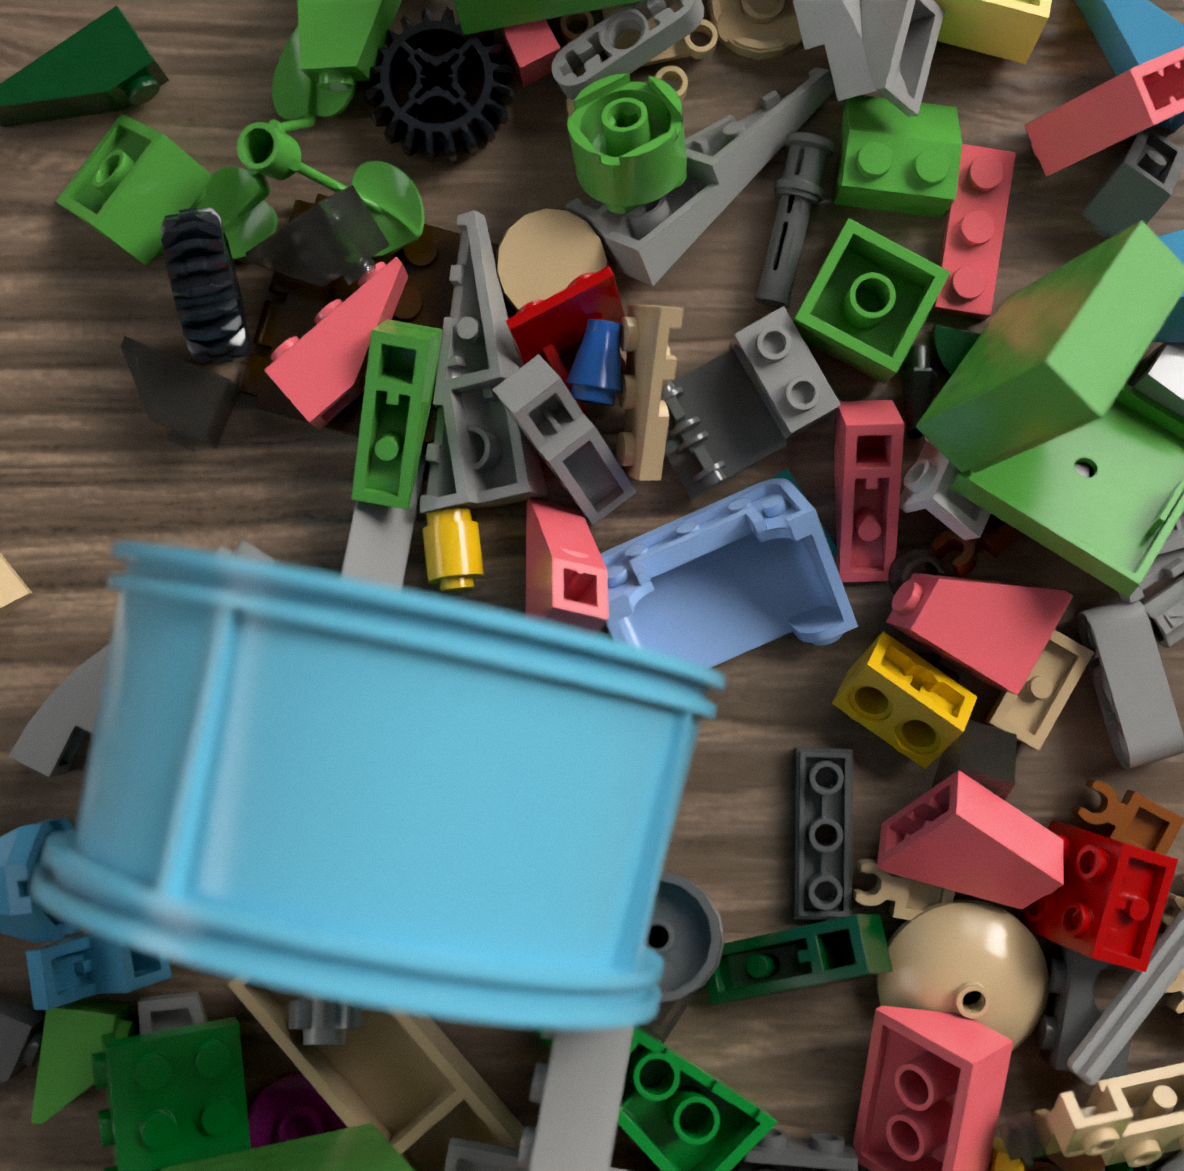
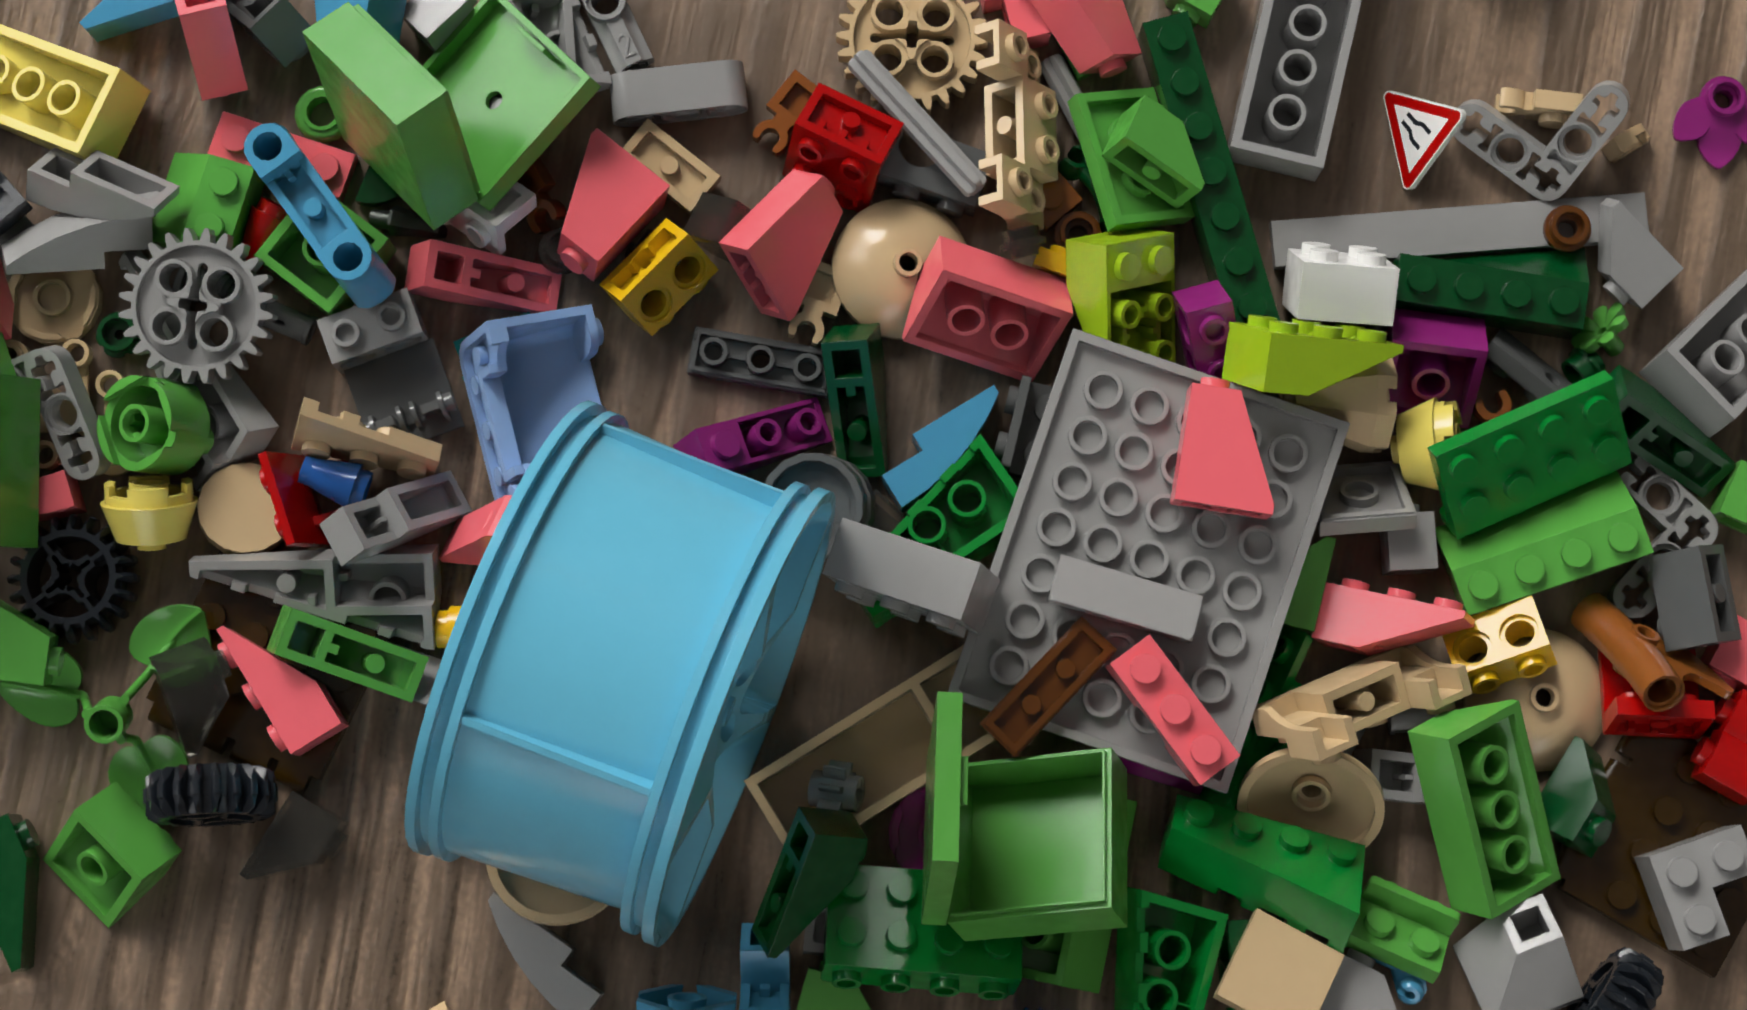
camera: 85 degrees left, 5 degrees down
none -> dark green plate [96,312,141,358]
none -> light yellow cone [100,474,198,551]
none -> light grey gear [119,228,278,384]
none -> red cone [242,196,287,270]
none -> dark azure plate [244,123,396,308]
none -> bright green piece [294,86,342,143]
none -> magenta slope [673,397,833,474]
none -> dark green slope [752,806,868,958]
none -> dark azure slope [881,385,999,514]

